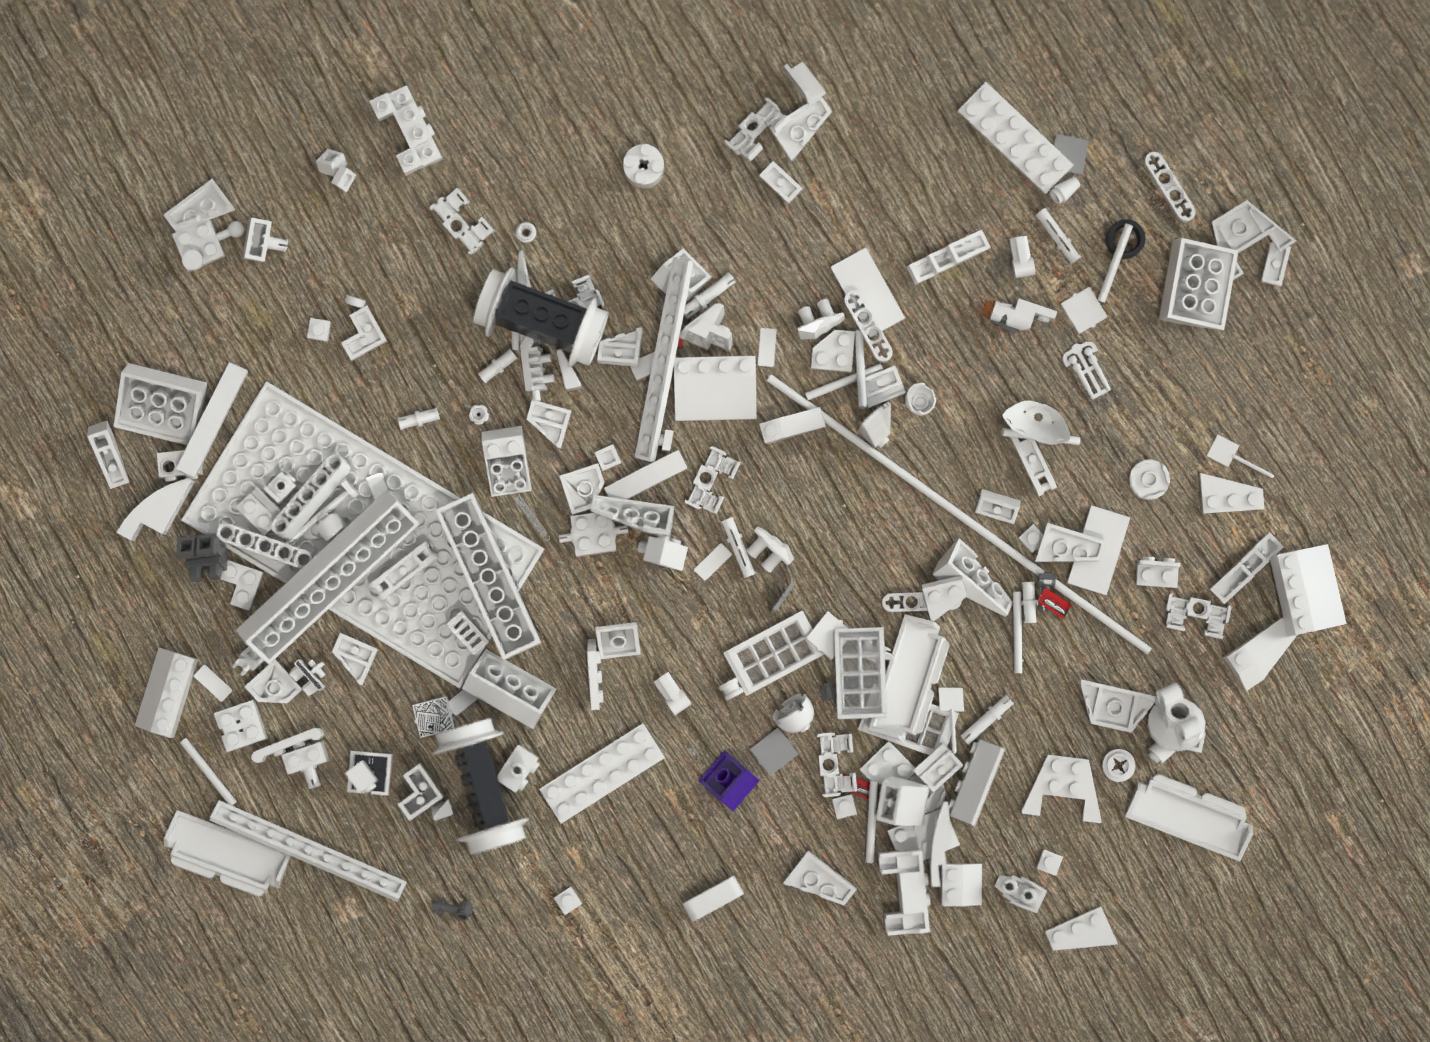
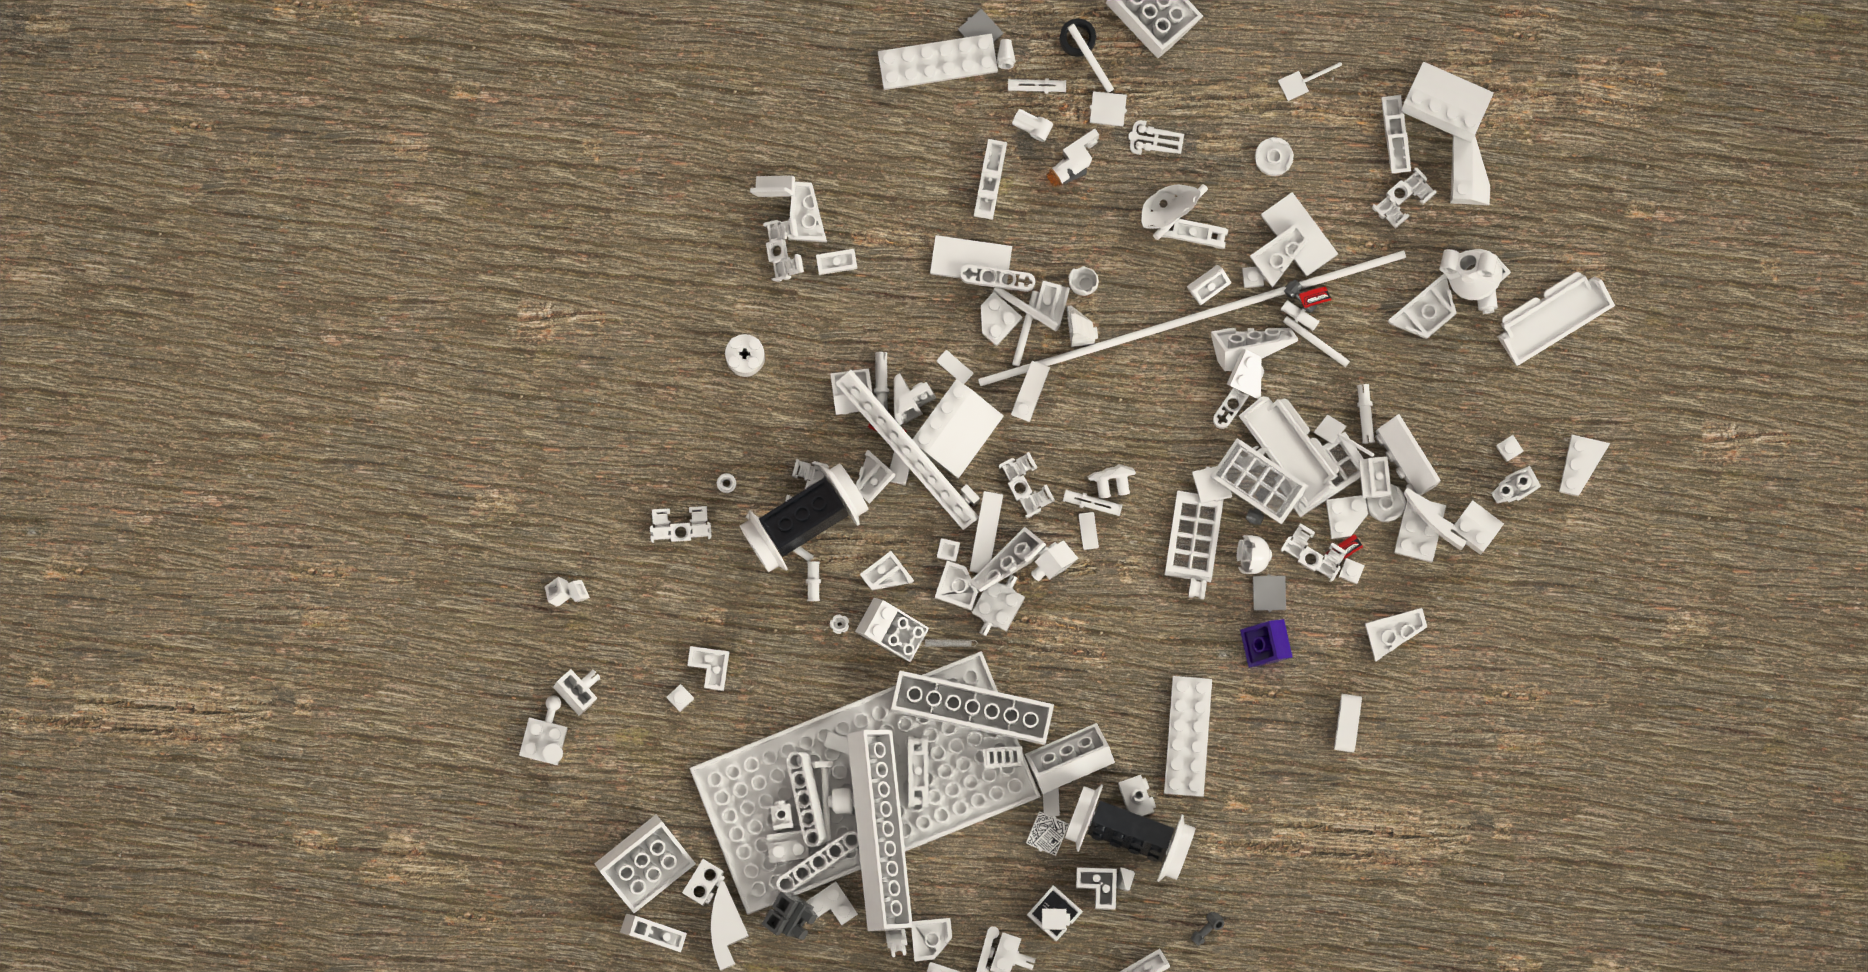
camera: 50 degrees left, 5 degrees down
white wing [164,179,235,232] -> none
white tile [176,362,248,479] -> none
white hips [289,659,326,696] -> none
white wing [332,633,378,685] -> none
white tile [344,295,366,308] -> none
white bracket [369,85,443,175] -> none
white pin [398,407,440,430] -> none
white piece [517,250,555,401] -> none
white plate [554,887,582,915] -> none
white slope [557,349,582,392] -> none
white wing [587,639,603,710] -> none
white slope [595,622,641,659] -> none
white piece [654,672,691,715] -> none
light grey piece [770,581,795,615] -> none
white connector [797,299,845,340] -> none
white bar [865,780,878,863] -> none
white slope [876,776,930,826] -> none
white bracket [878,849,930,936] -> none
white wing [1021,755,1101,823] -> none
white gear [1102,749,1135,782] -> none
white bracket [1136,557,1181,588] -> none
white wing [1199,473,1264,514] -> none

